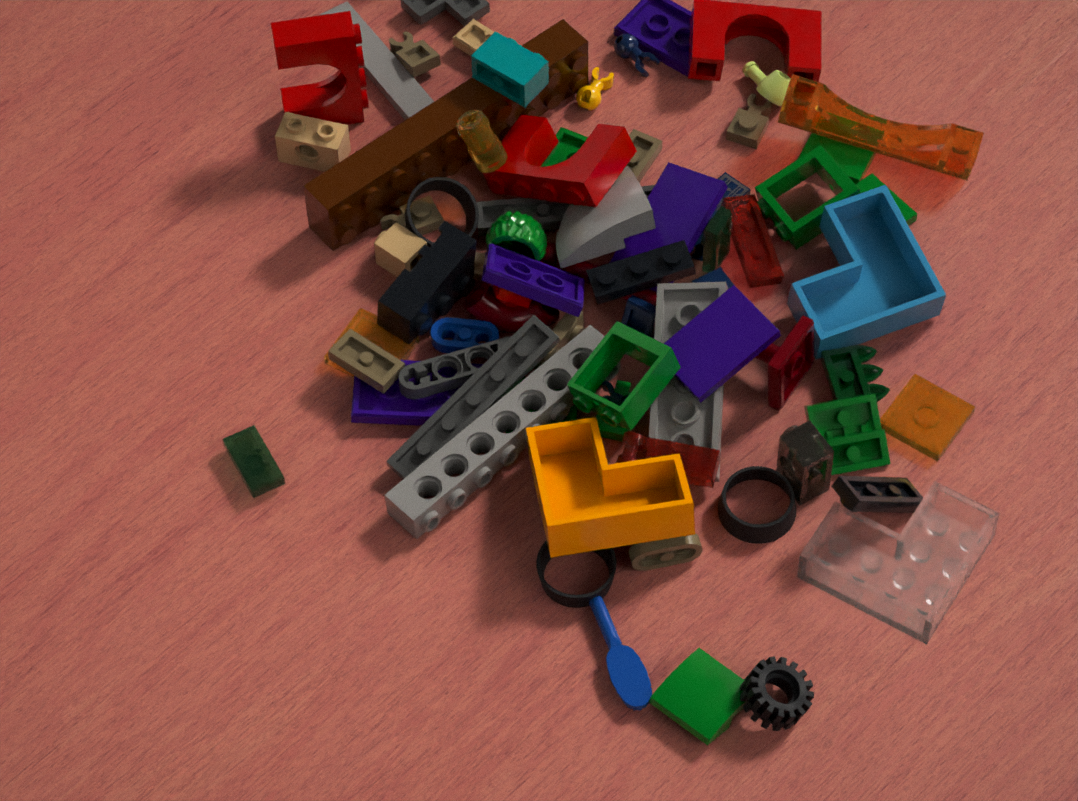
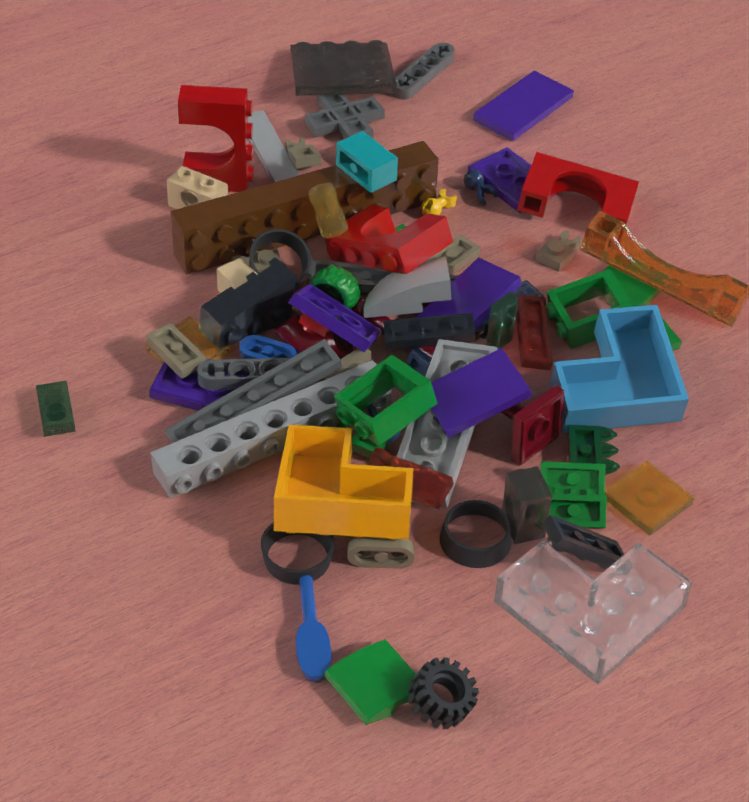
camera: 10 degrees right, 10 degrees down
yellowish green bar [742,61,793,106] -> none

